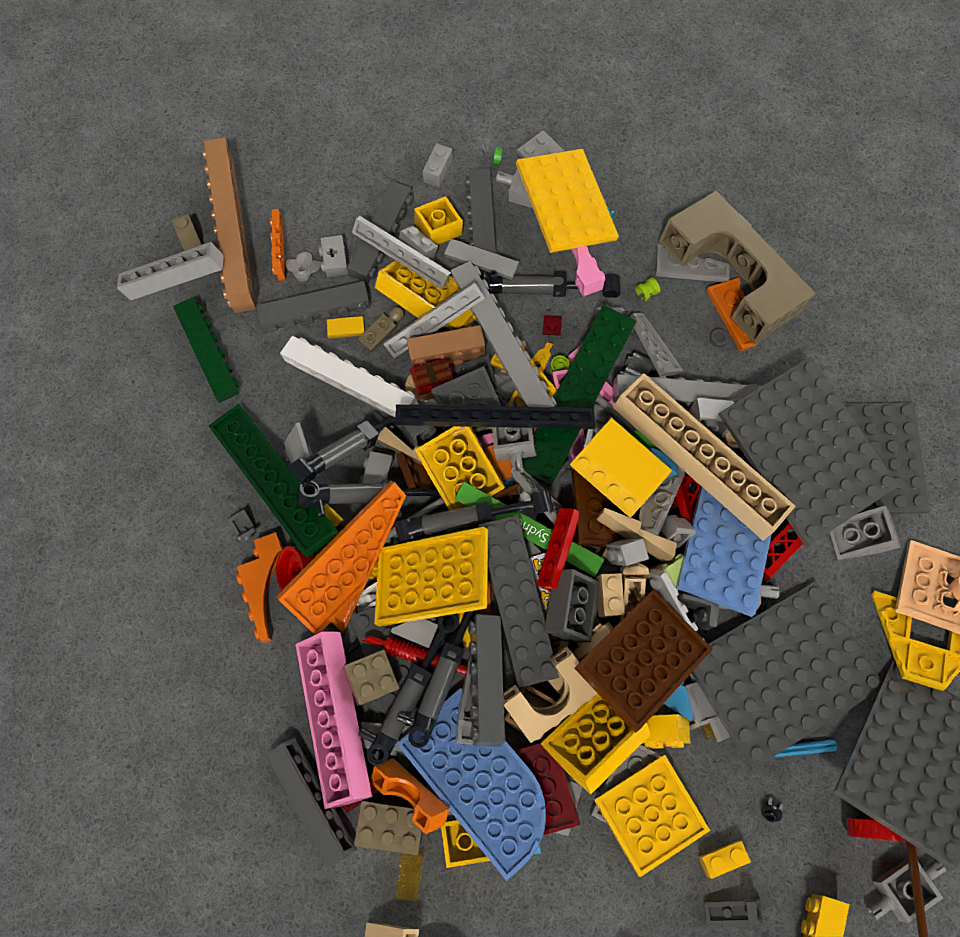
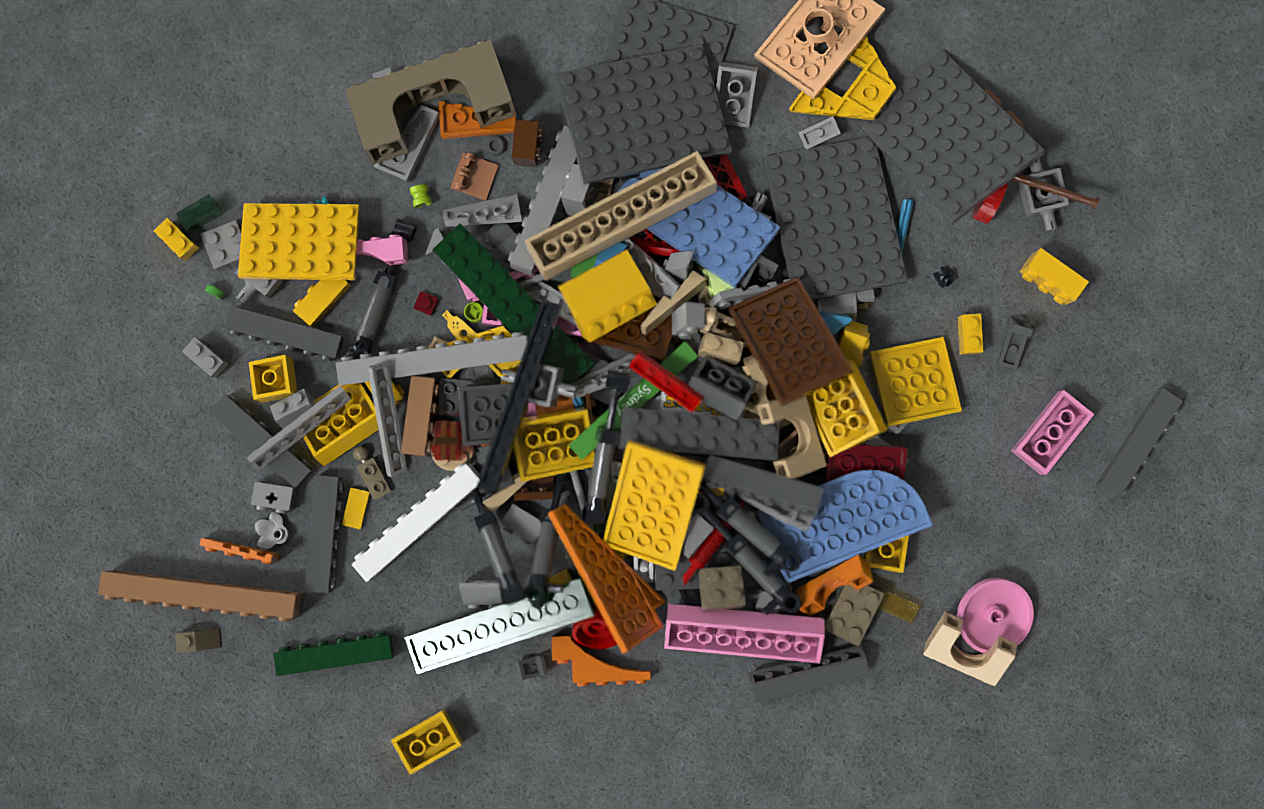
camera: 70 degrees left, 15 degrees up
light grey brick [117,242,224,300] -> none
light grey tile [444,239,519,280] -> none
none -> yellow brick [154,218,199,261]
none -> clear green brick [176,194,224,233]
none -> yellow brick [293,280,351,327]
none -> yellow brick [391,708,463,775]
none -> nougat hinge [450,153,499,201]
none -> reddish brown brick [511,120,544,167]
none -> light grey plate [798,116,841,150]

